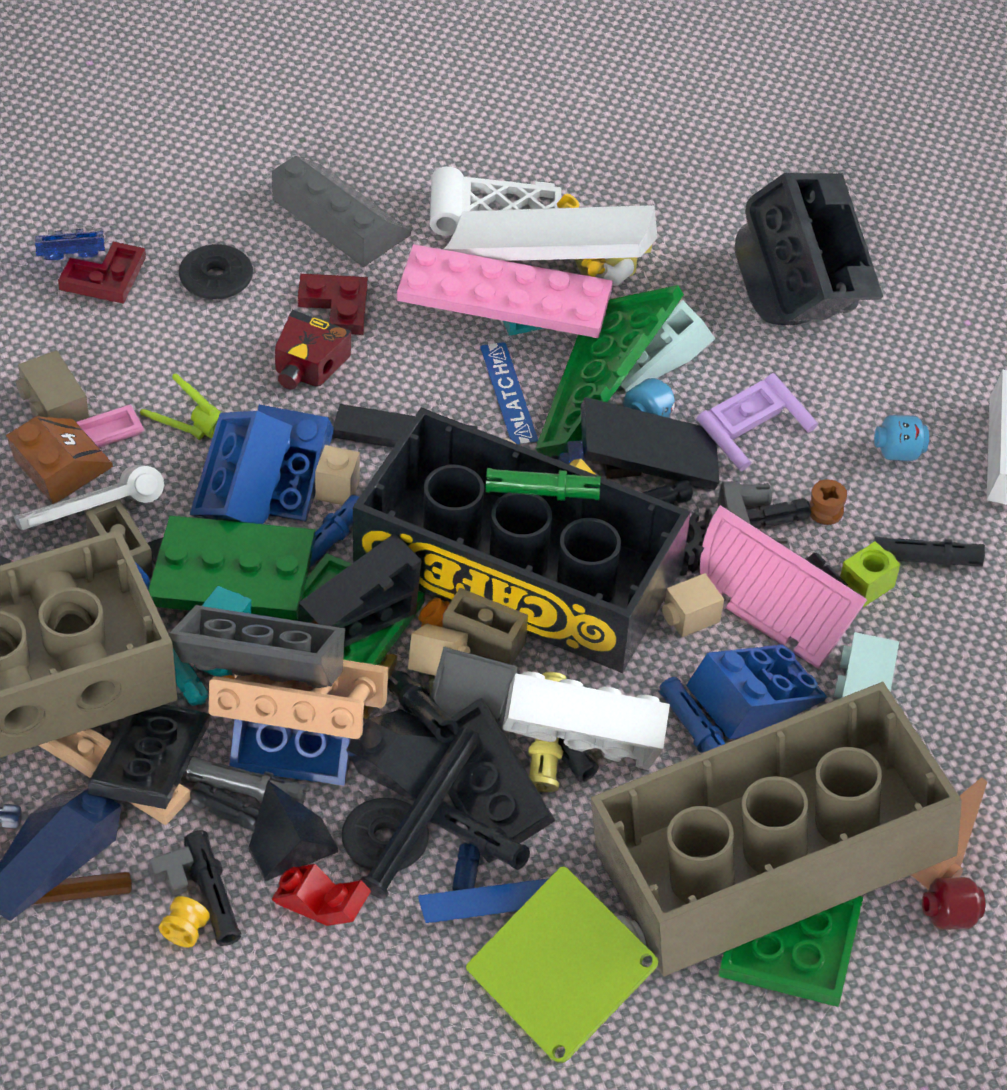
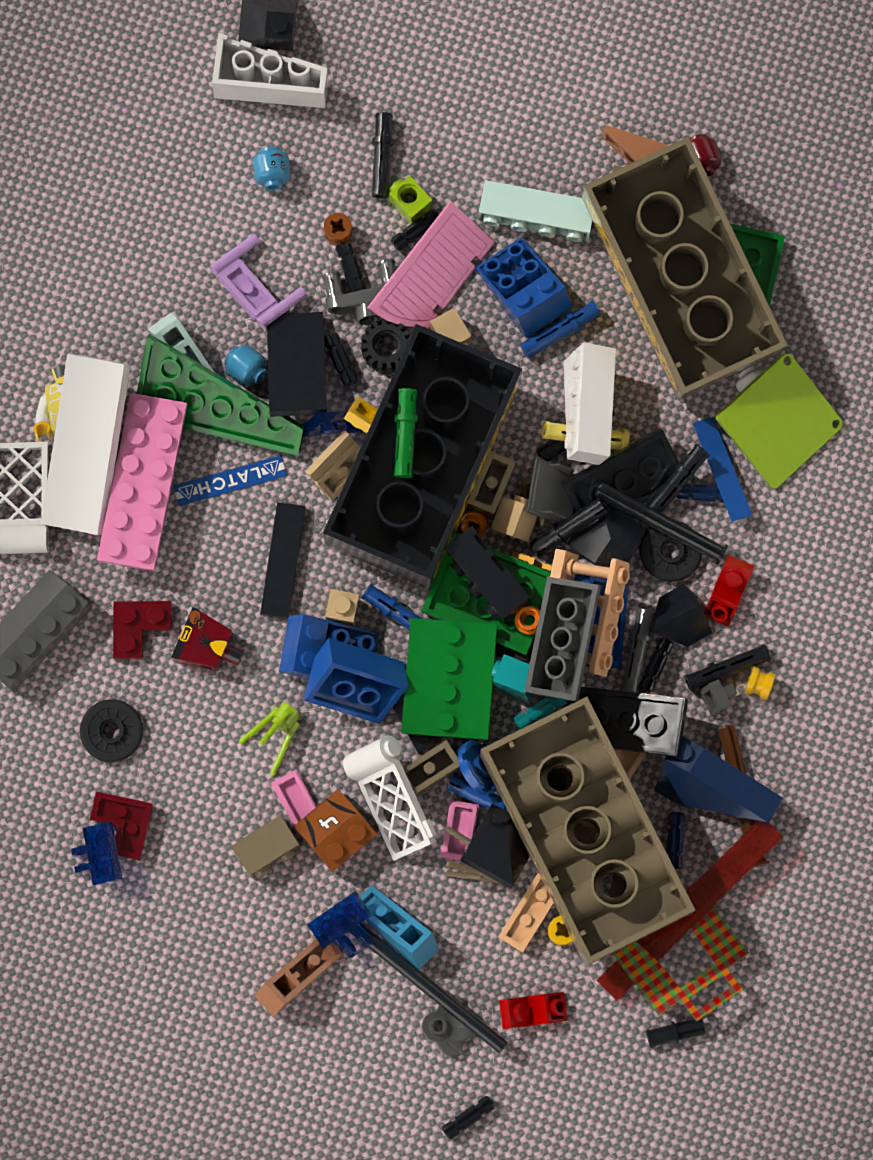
camera: 90 degrees left, 30 degrees up
black brick [735,173,883,325] -> none

